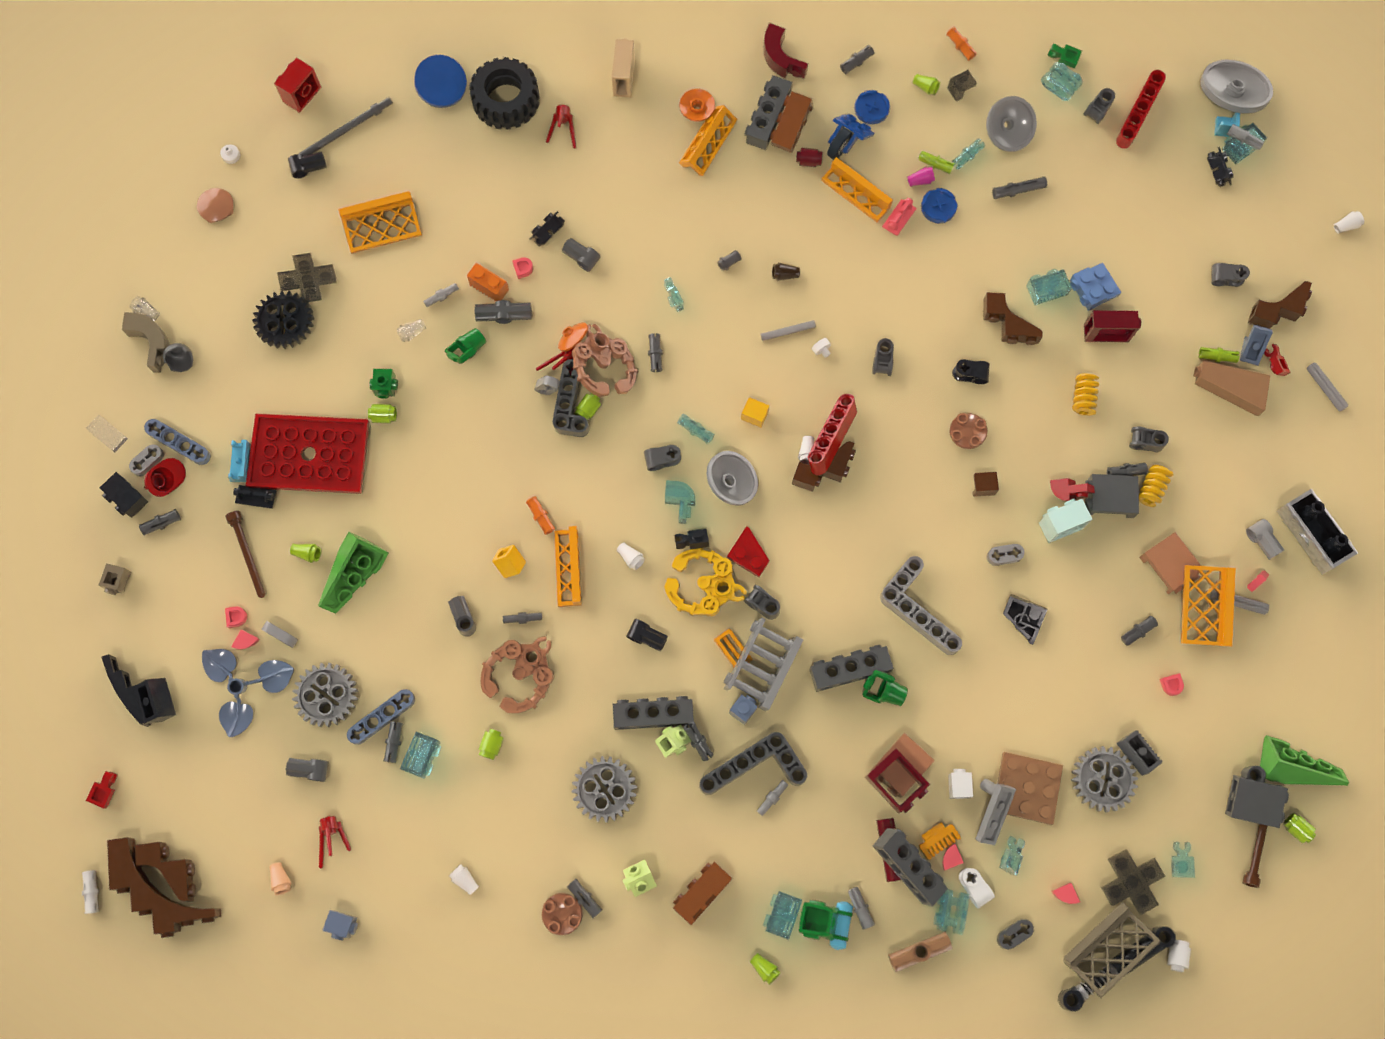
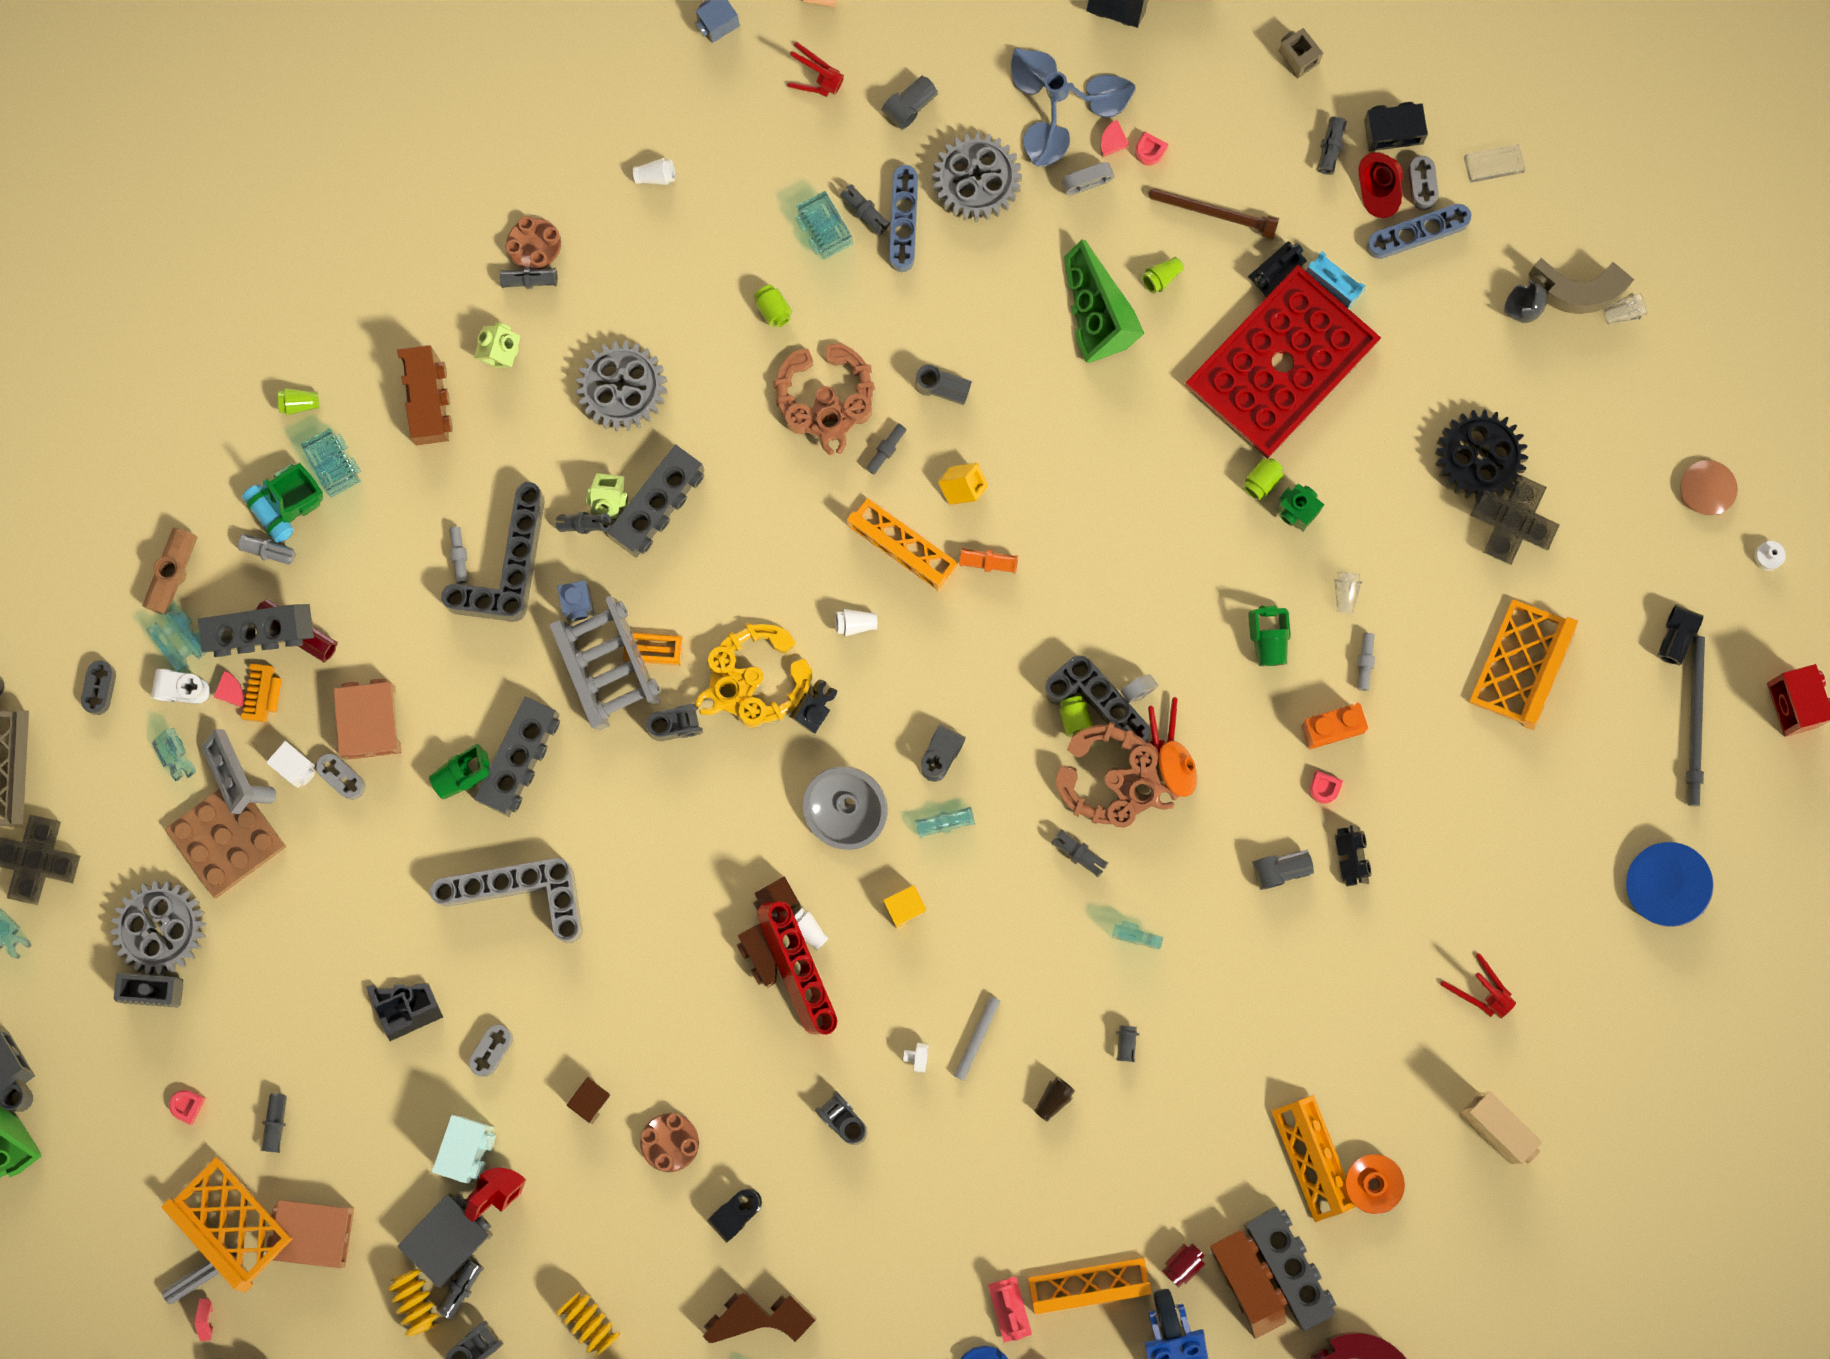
camera: 135 degrees right, 5 degrees up
black tyre [469,57,540,130] -> none
dark grey piece [475,300,532,324] -> none
black piece [626,619,668,652] -> none
clear light blue brick [665,480,695,524] -> none
red wing [727,526,770,578] -> none
dark red window [865,748,930,814] -> none
coral tile [1052,883,1080,904] -> none
none -> light grey beam [316,754,365,800]

